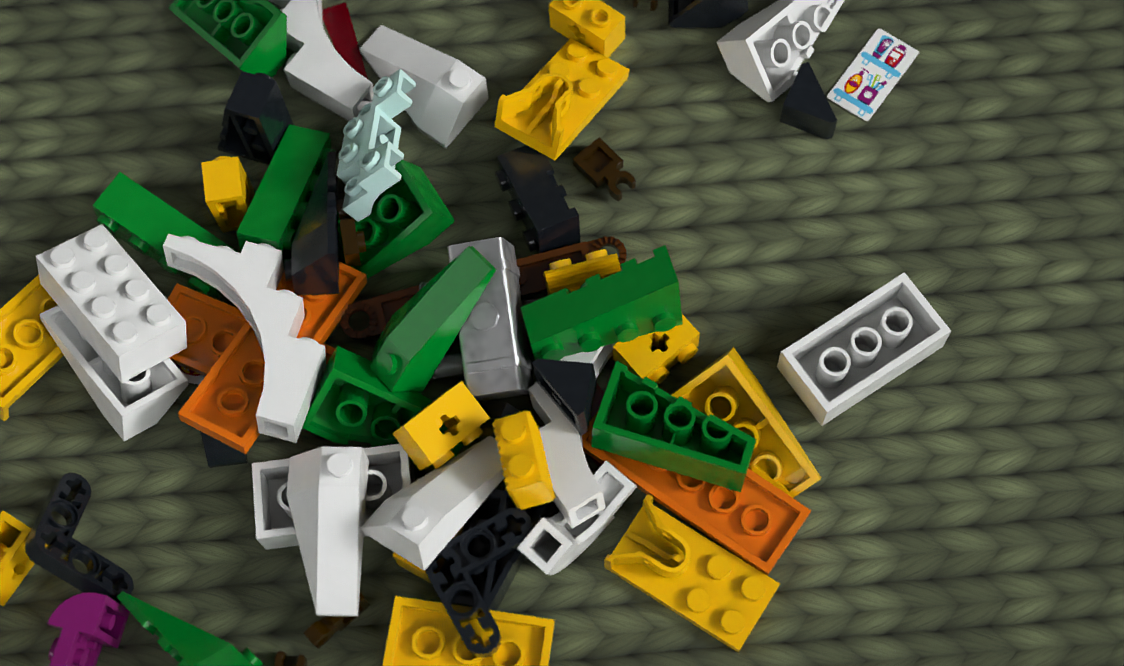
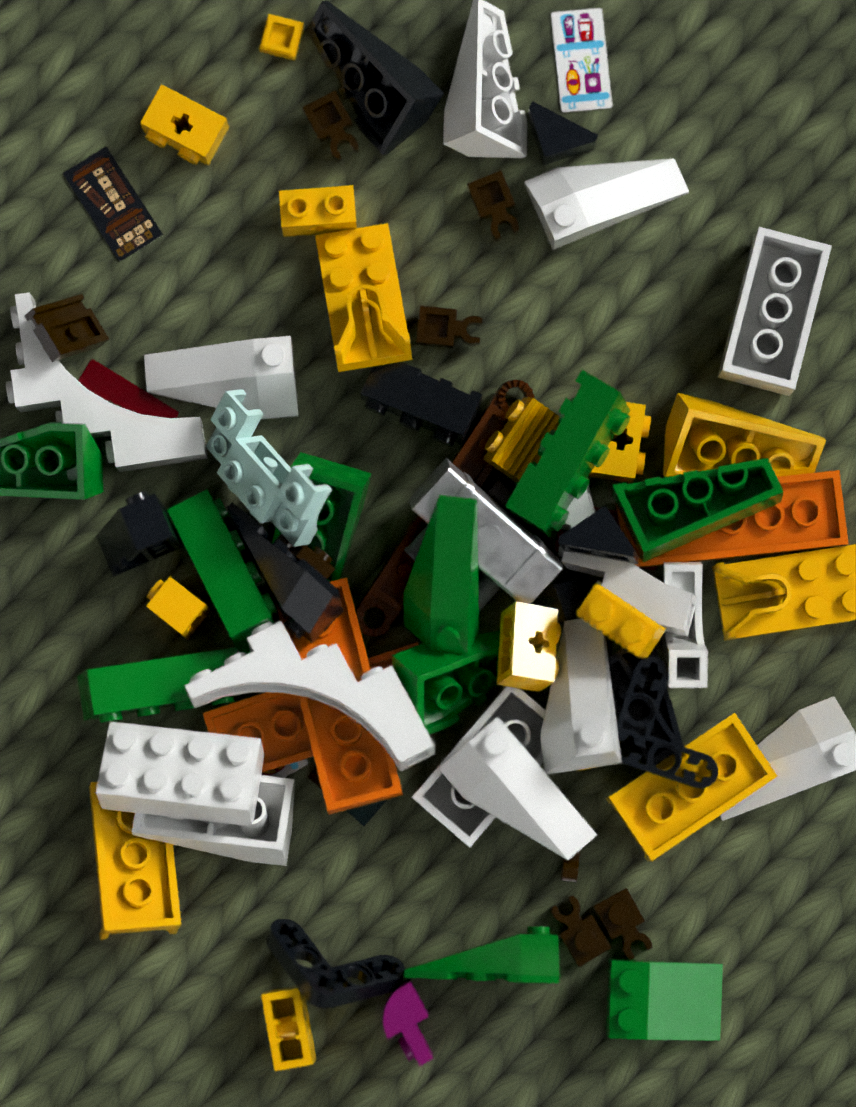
camera: 50 degrees left, 15 degrees up
none -> dark brown plate [467,170,519,242]
none -> white wedge [524,159,689,250]

